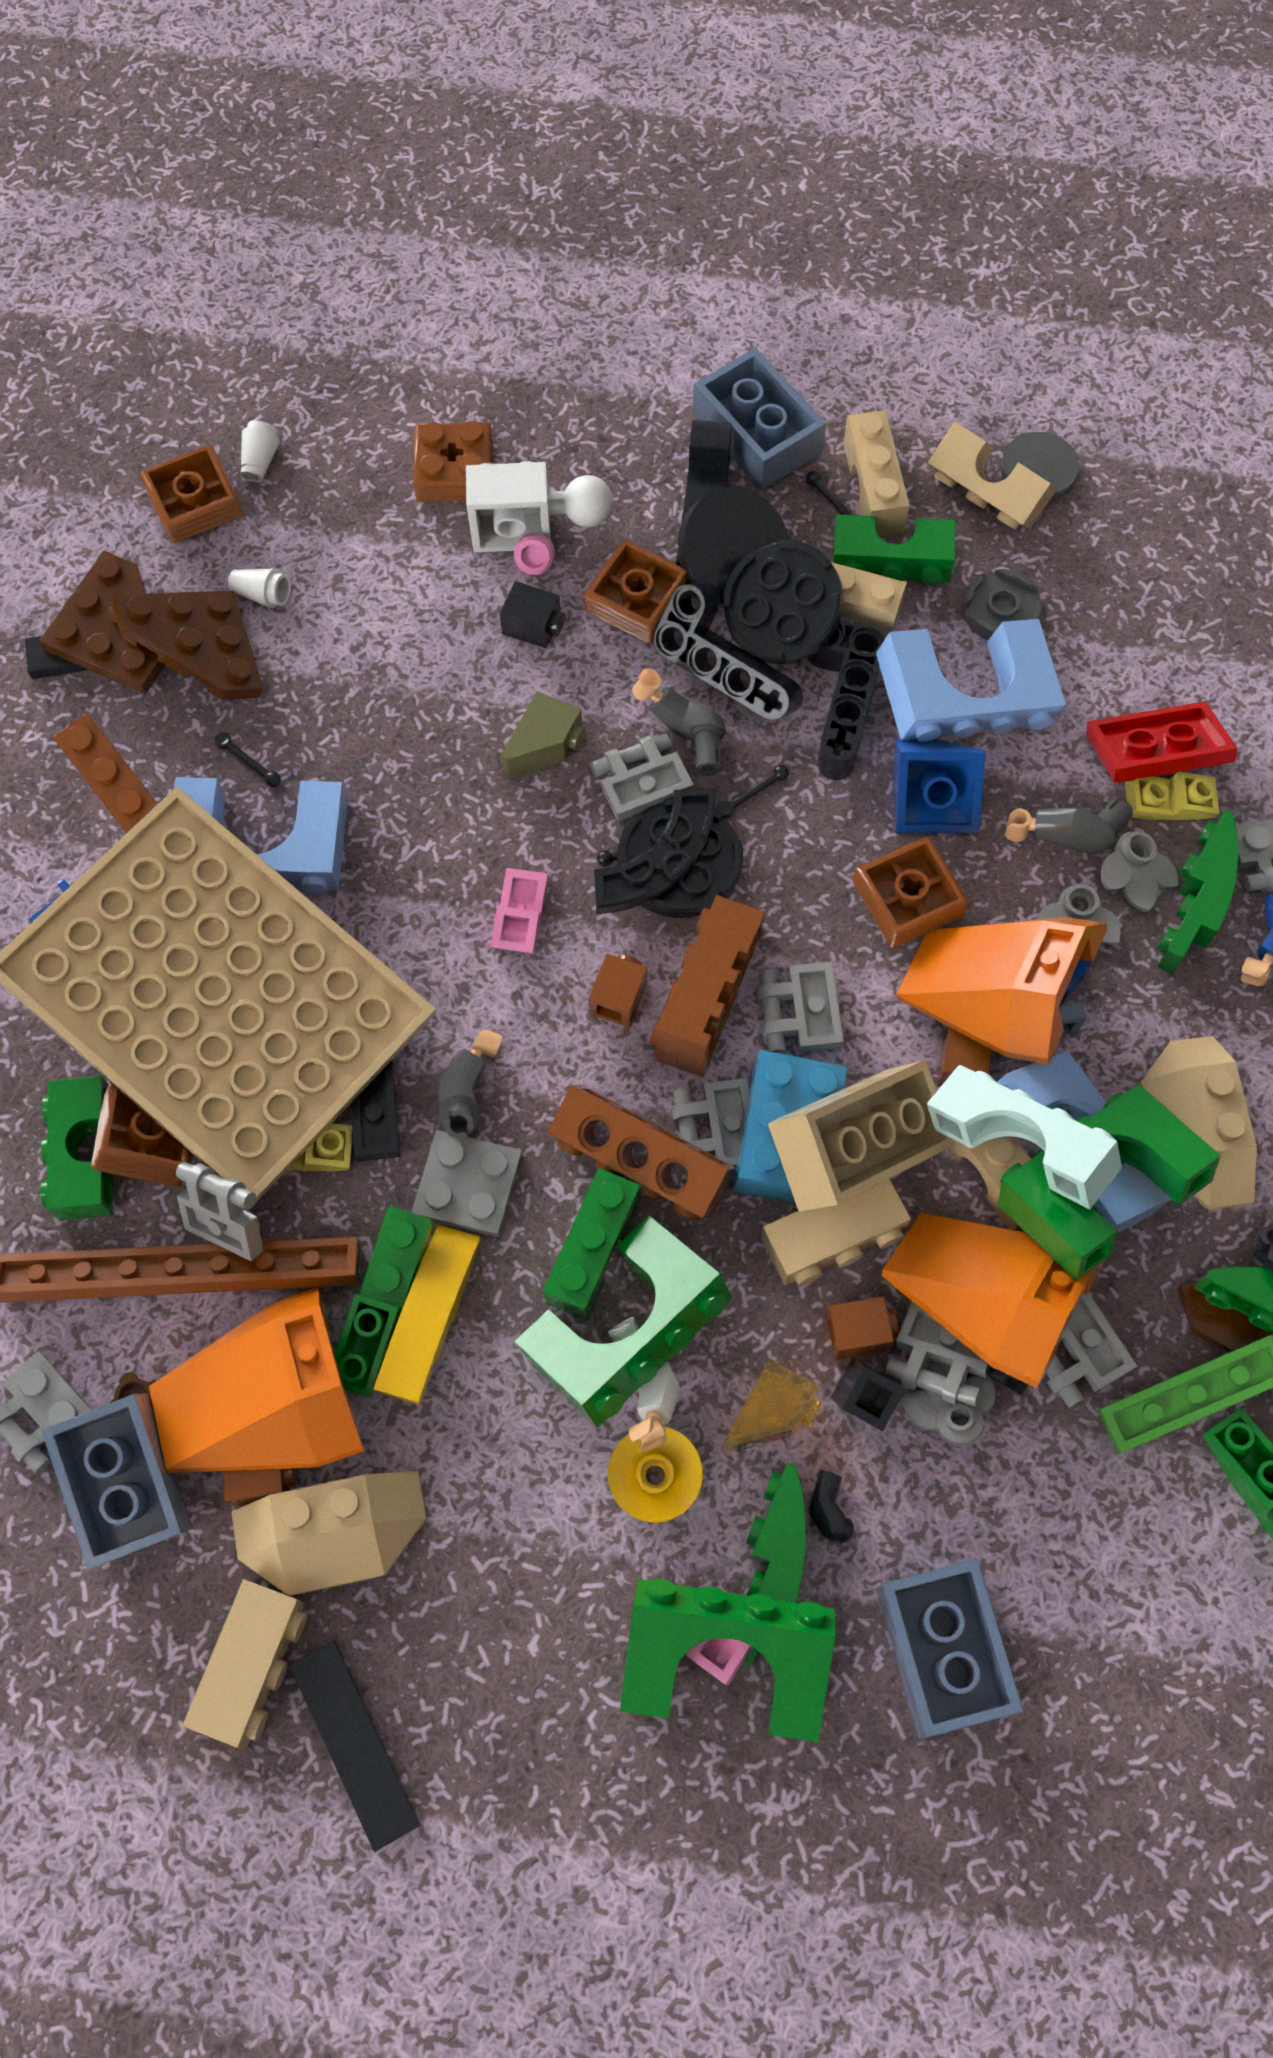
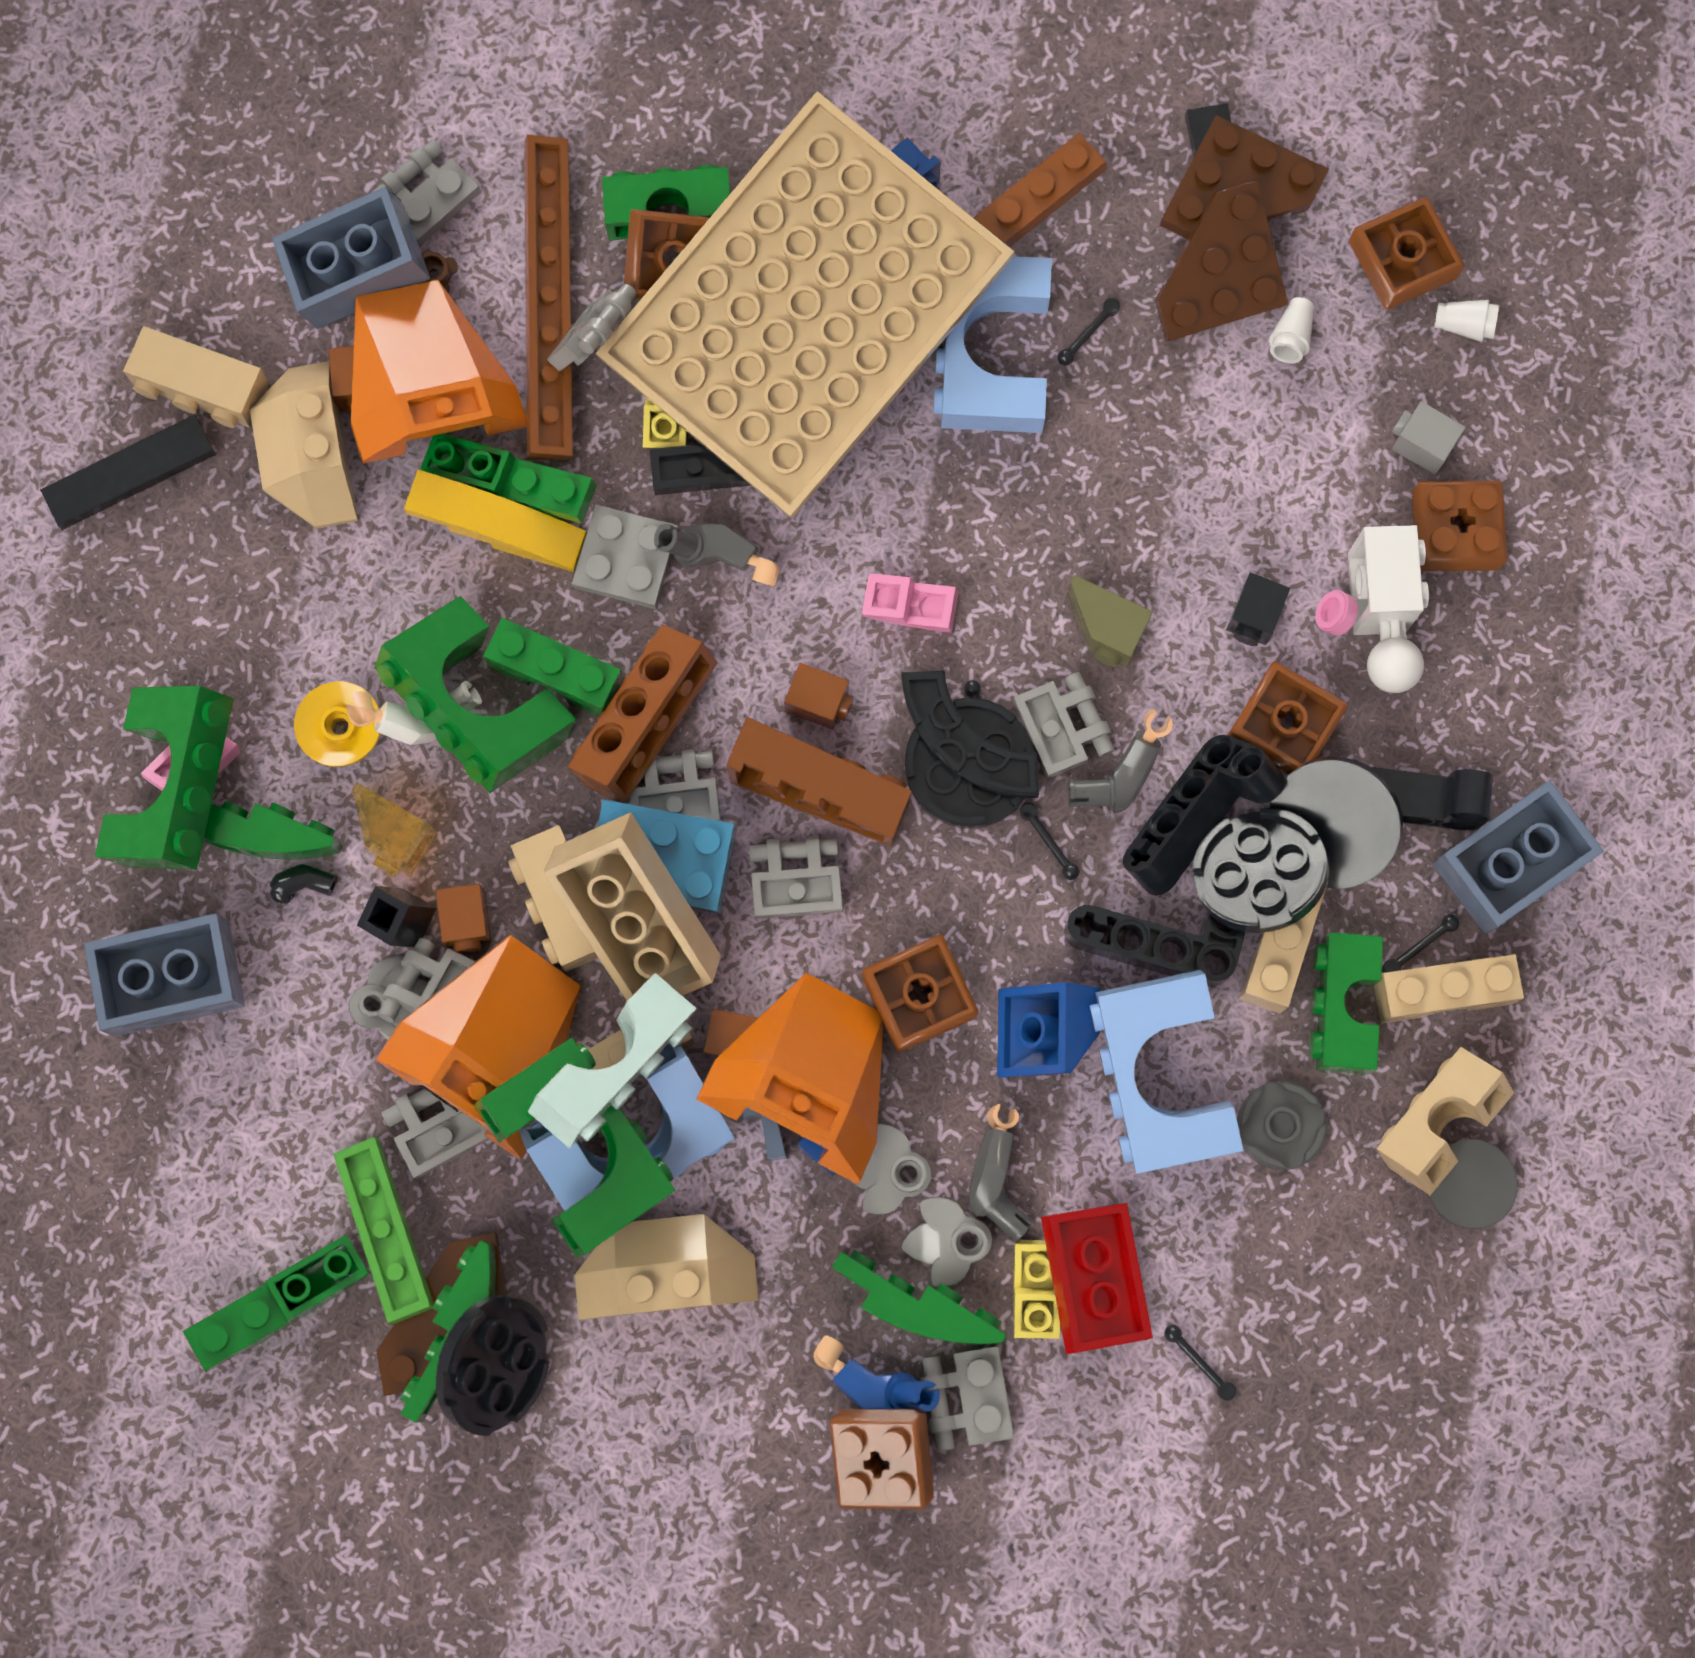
camera: 90 degrees right, 10 degrees up
none -> black hinge [1164,1324,1236,1401]
none -> light grey brick [1392,401,1465,475]

